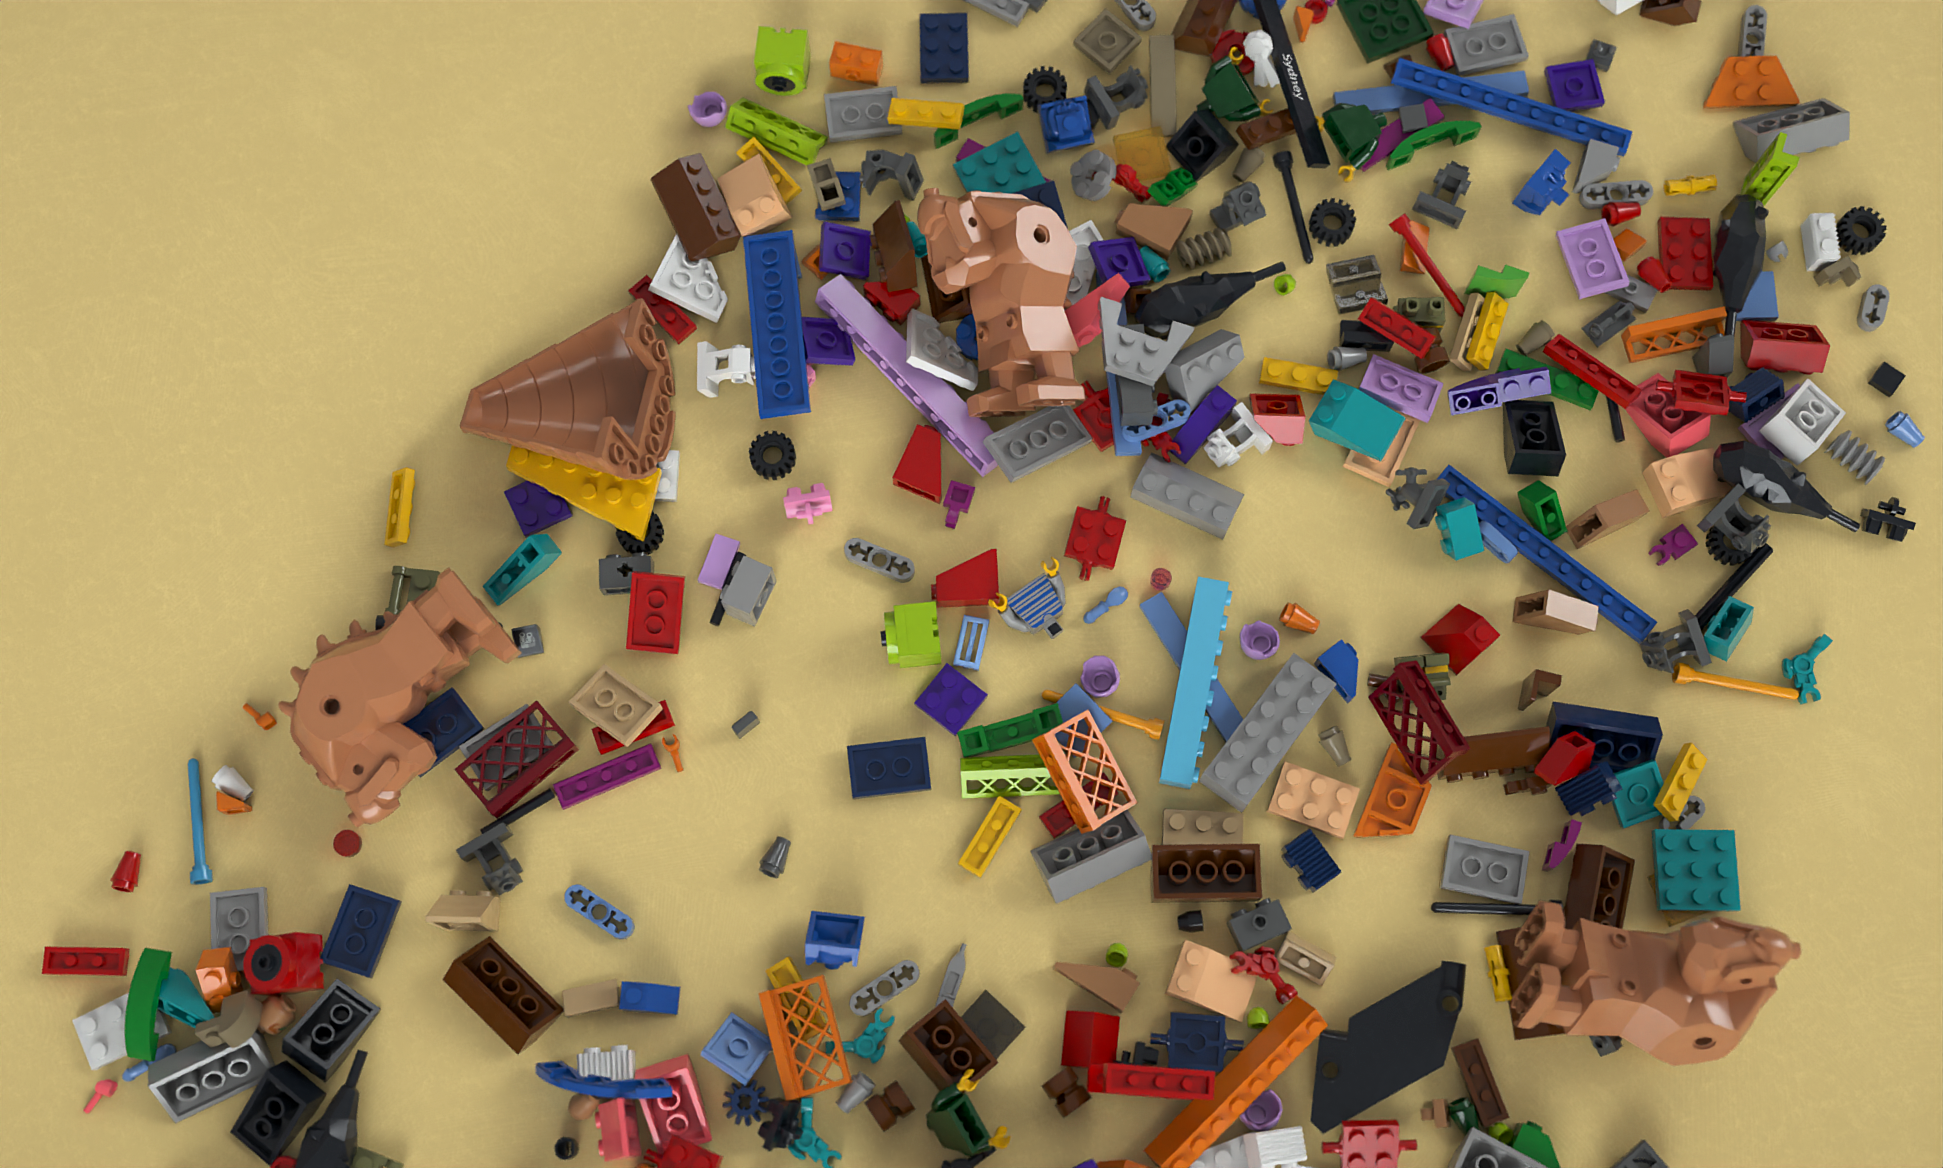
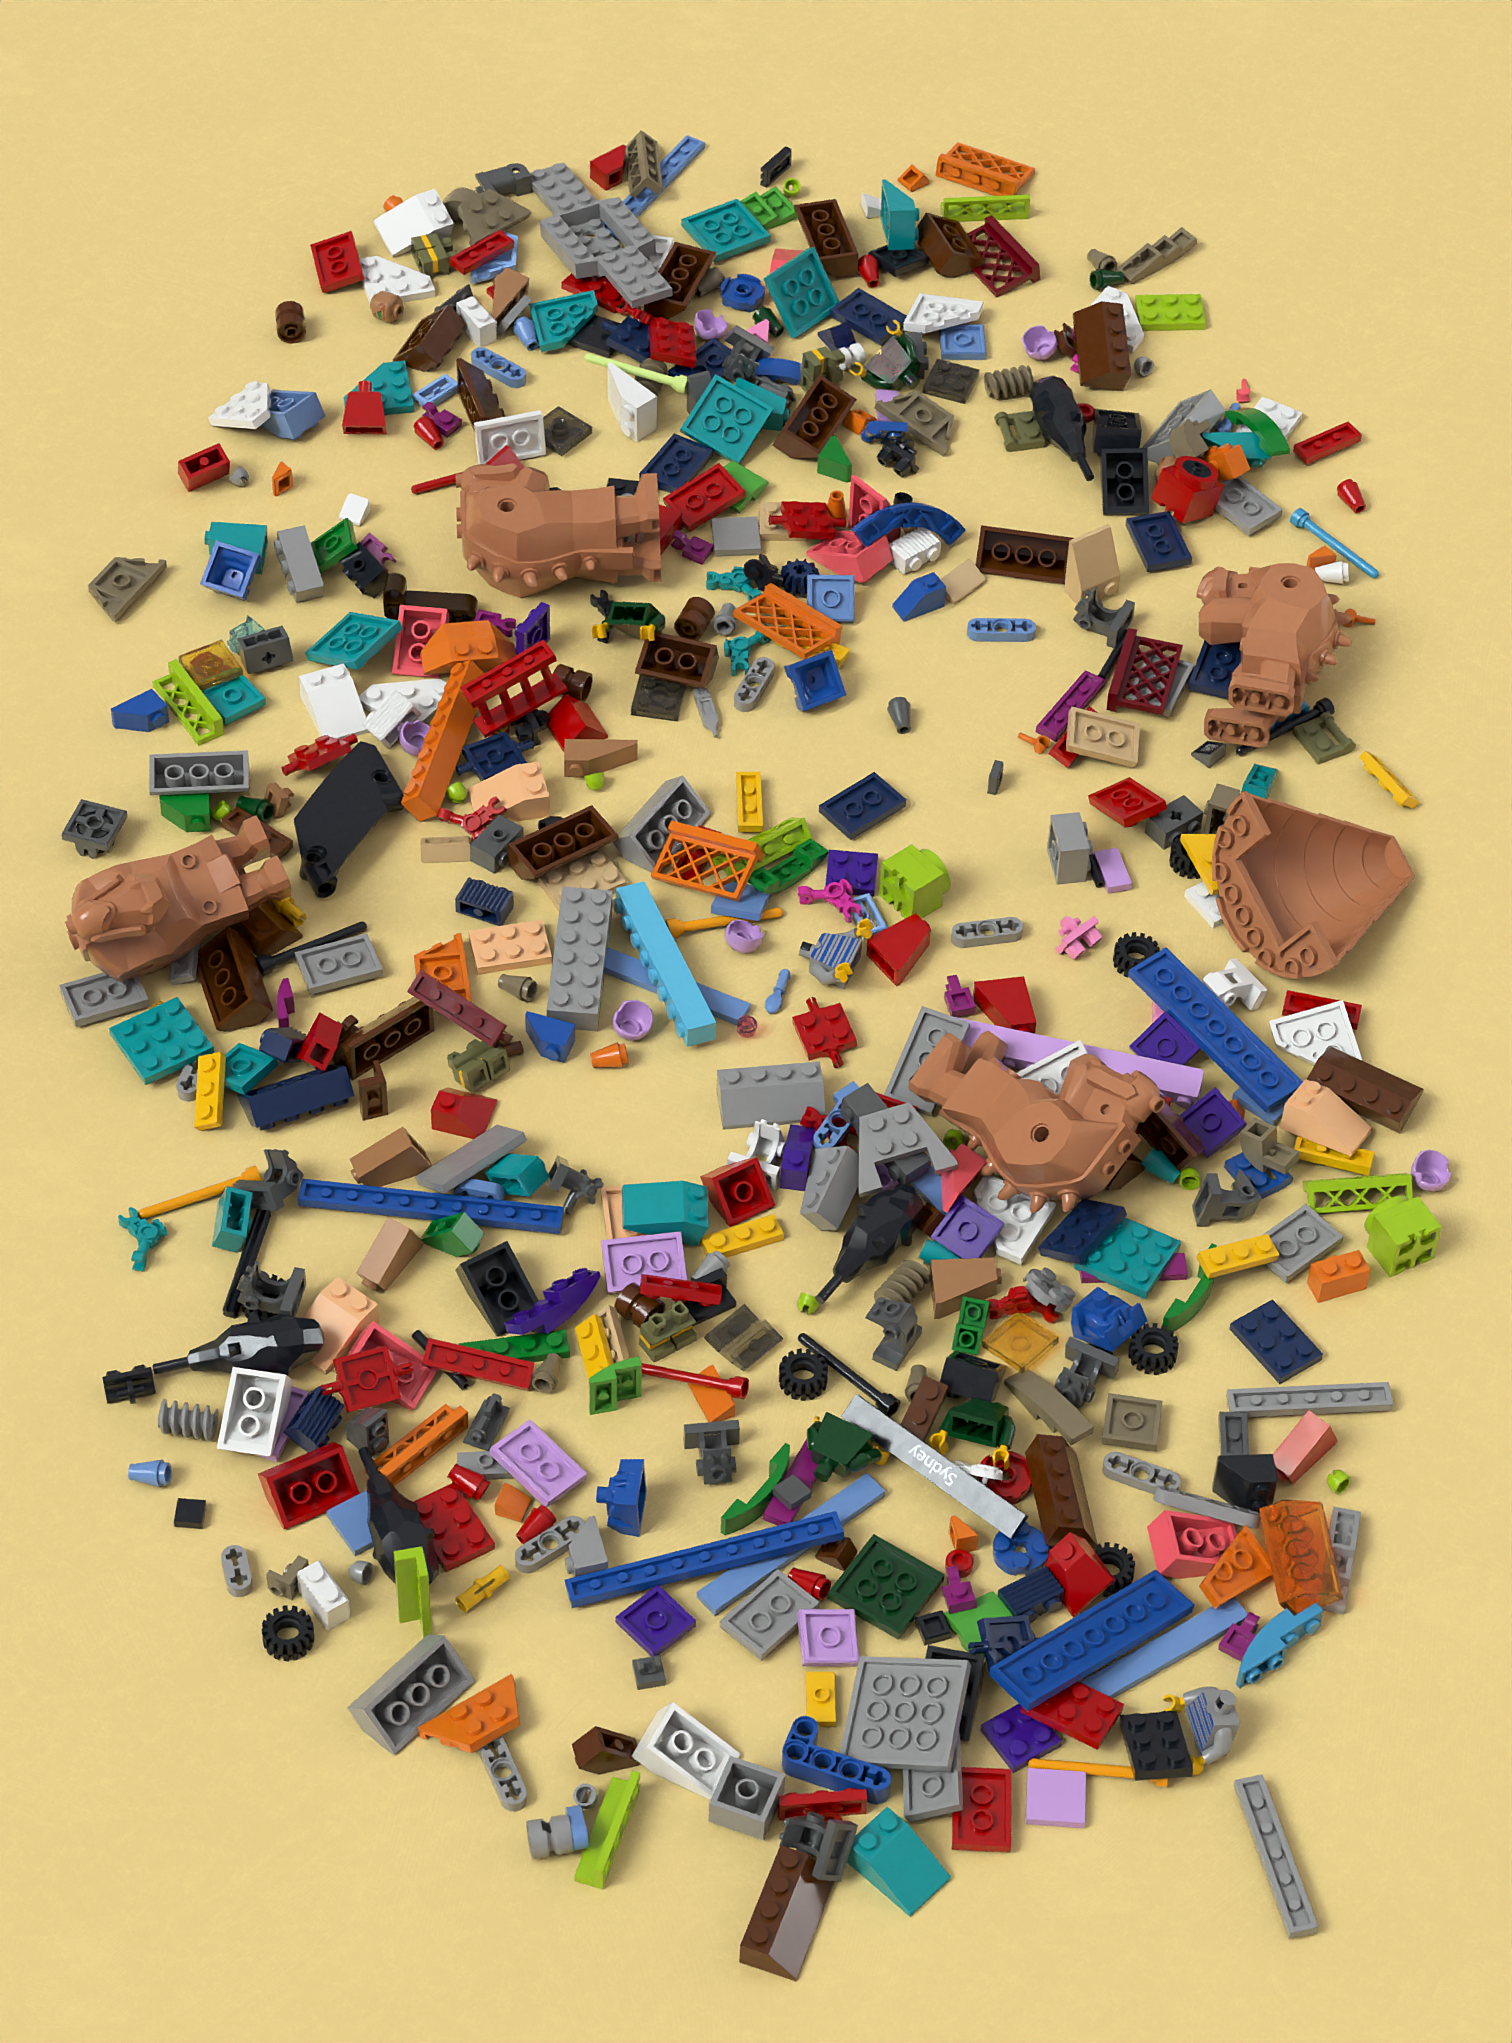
camera: 145 degrees right, 25 degrees down
magenta plate [1648,523,1698,566] -> none
none -> light grey tile [415,1125,527,1194]
none -> dark pink piece [798,879,863,923]
none -> dark tan brick [1204,783,1241,834]

